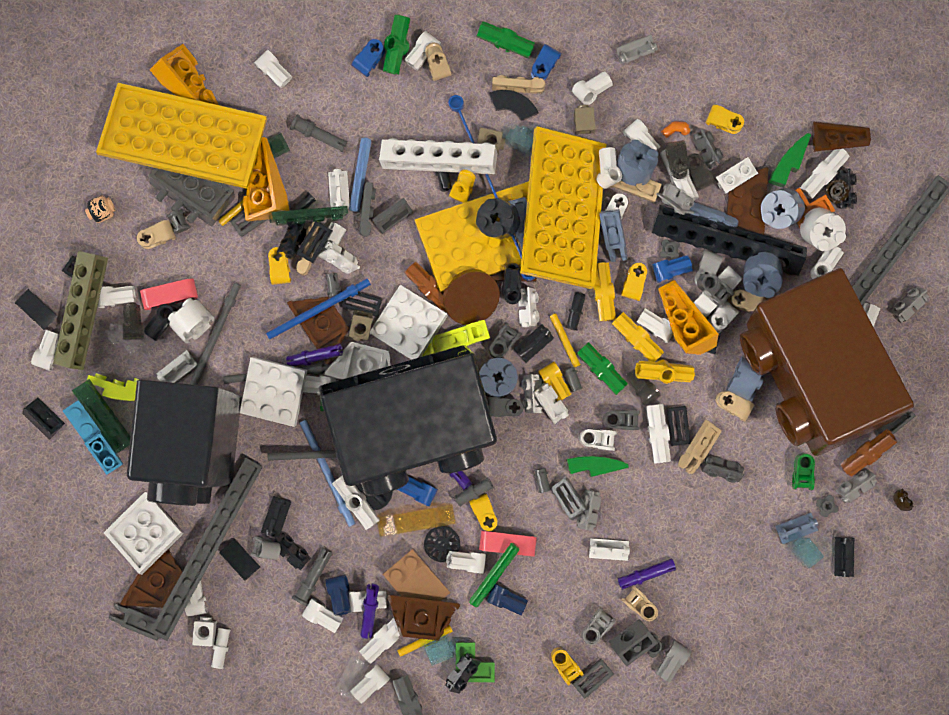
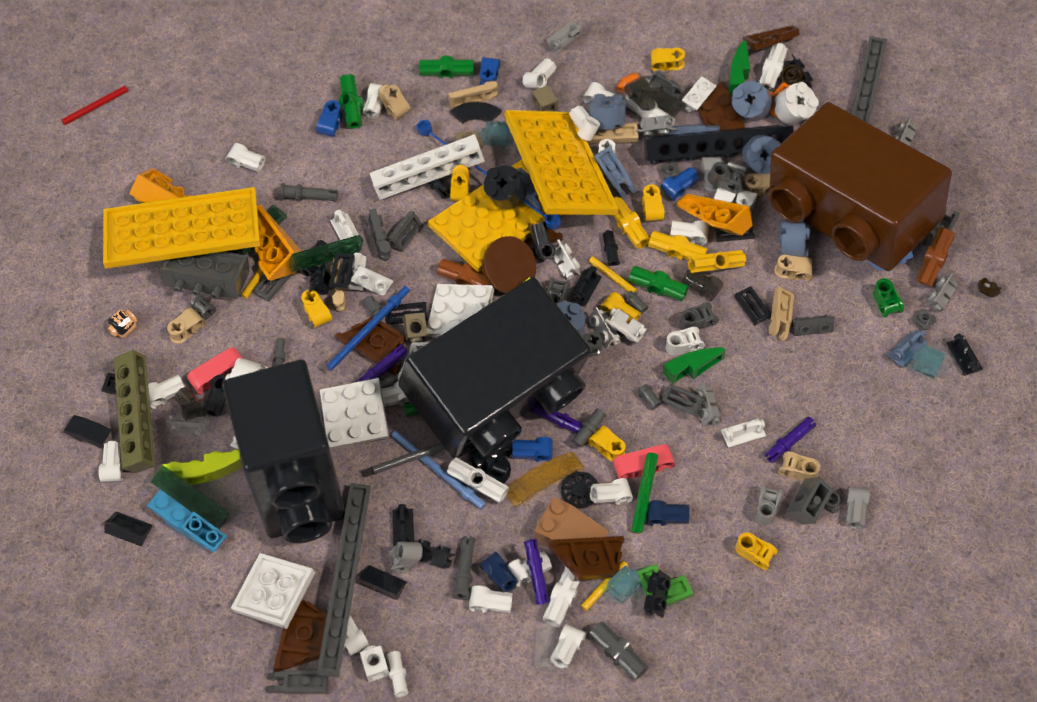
camera: 20 degrees left, 25 degrees down
medium blue axle [349,138,371,212] -> none
dark grey tile [572,658,614,699] -> none
white piece [646,404,671,463] -> none

